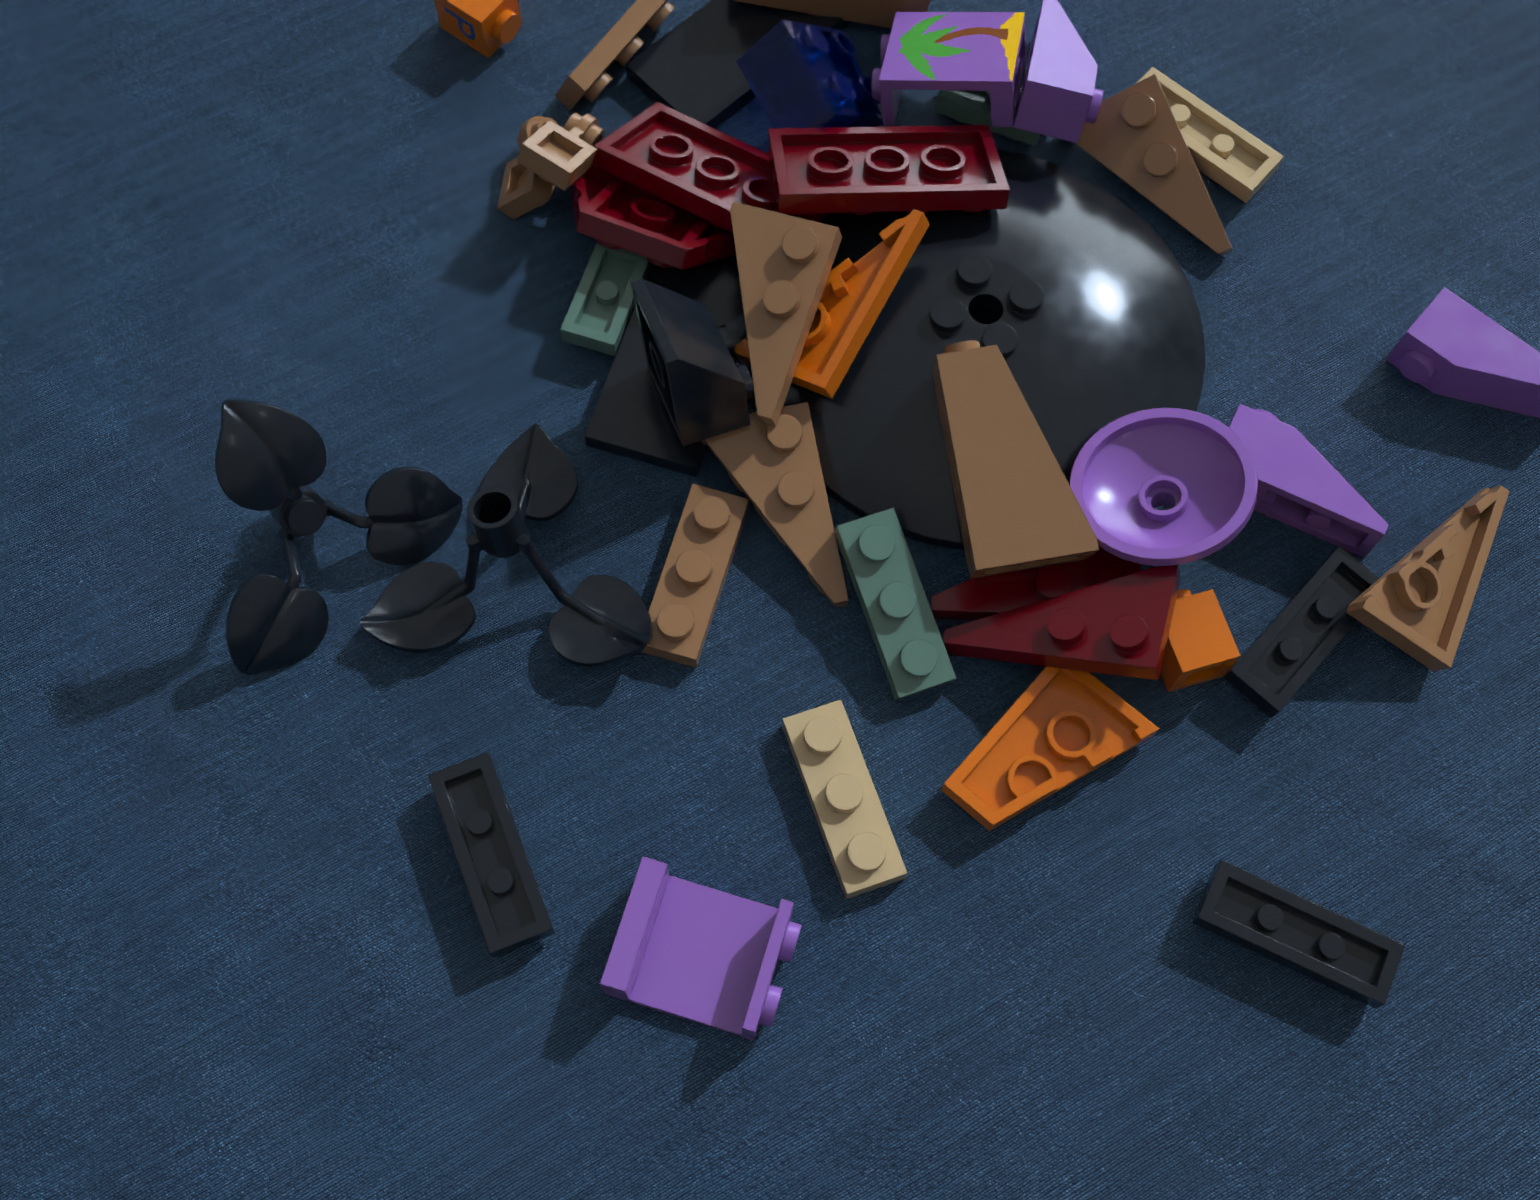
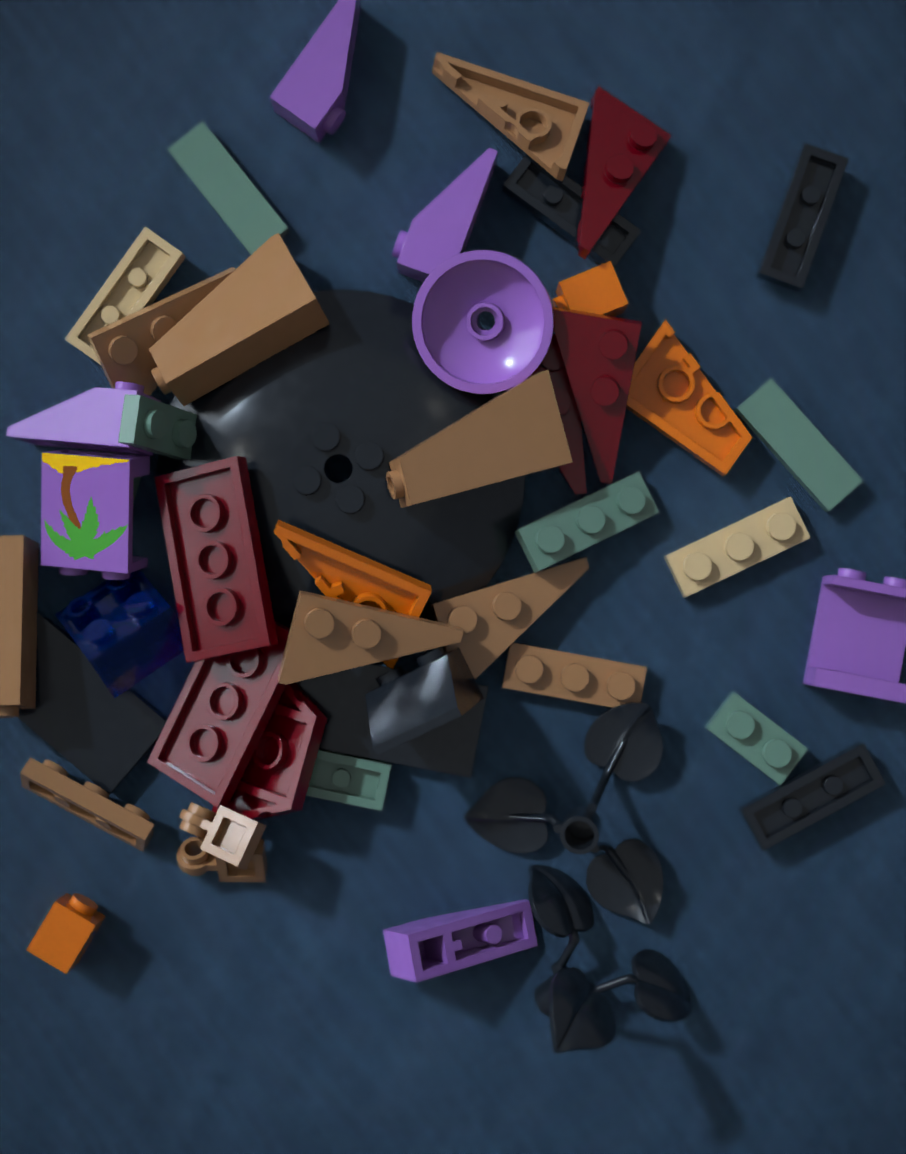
camera: 95 degrees left, 20 degrees up
none -> sand green plate [118,394,197,460]
none -> medium nougat slope [149,233,330,406]
none -> sand green tile [167,121,290,255]
none -> medium lavender slope [383,899,538,983]
none -> dark red wing [577,86,672,260]
none -> sand green plate [704,691,808,786]
none -> sand green tile [734,378,864,512]

